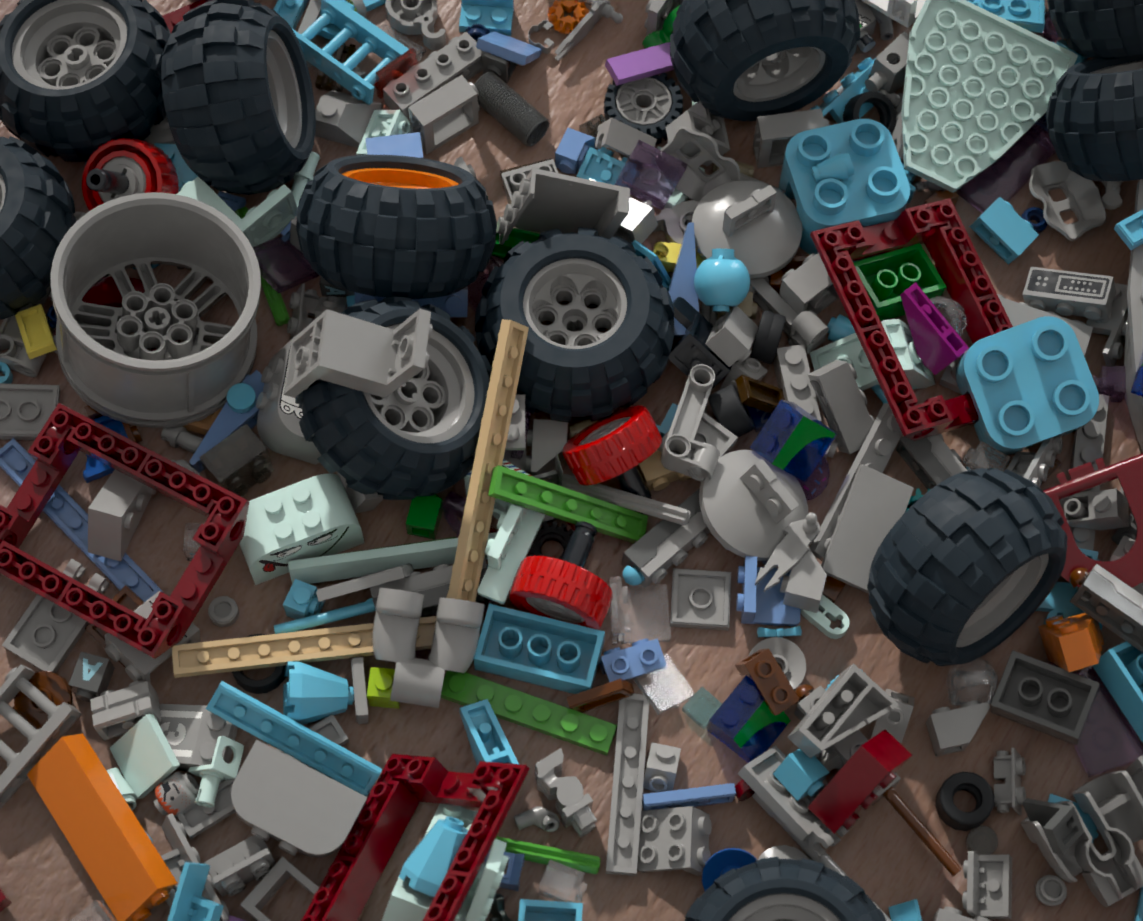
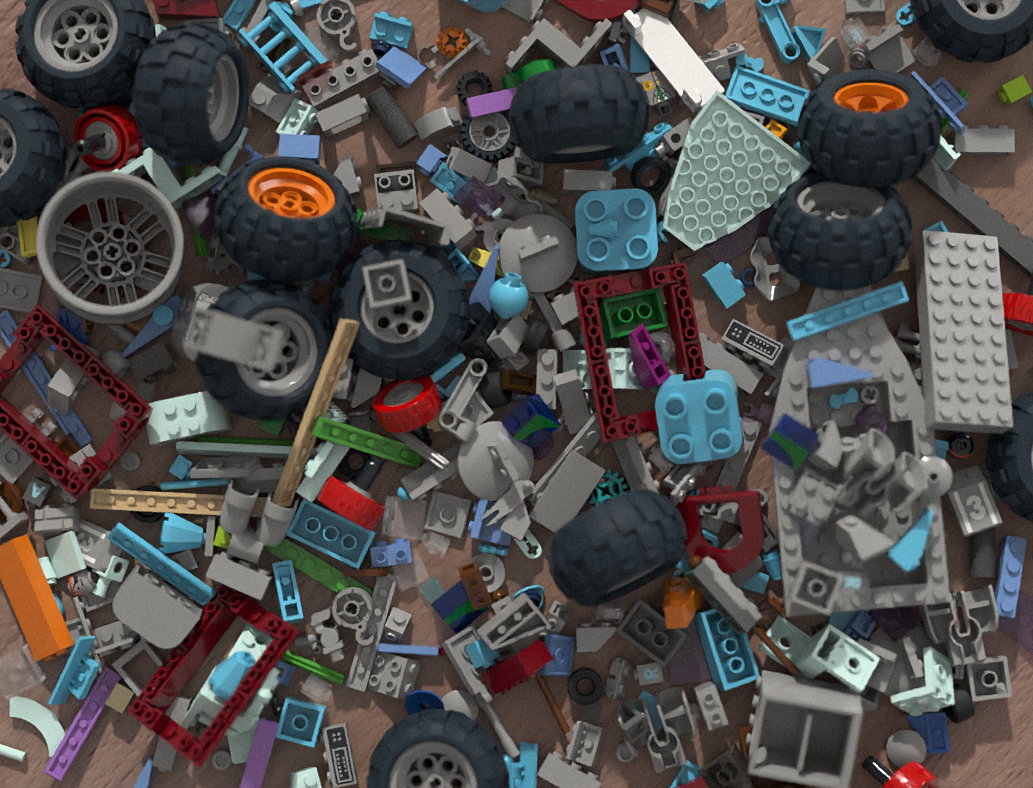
camera: 15 degrees right, 20 degrees up
none -> light grey brick [206,551,274,600]
none -> light grey piece [332,587,375,645]
none -> light grey slope [363,259,413,310]
none -> light grey brick [414,106,462,141]
none -> clear brick [419,530,452,558]
none -> medium azure bracket [428,349,467,384]
none -> black tyre [457,70,492,105]
none -> medium blue tile [539,634,576,676]
none -> light grey brick [633,661,664,686]

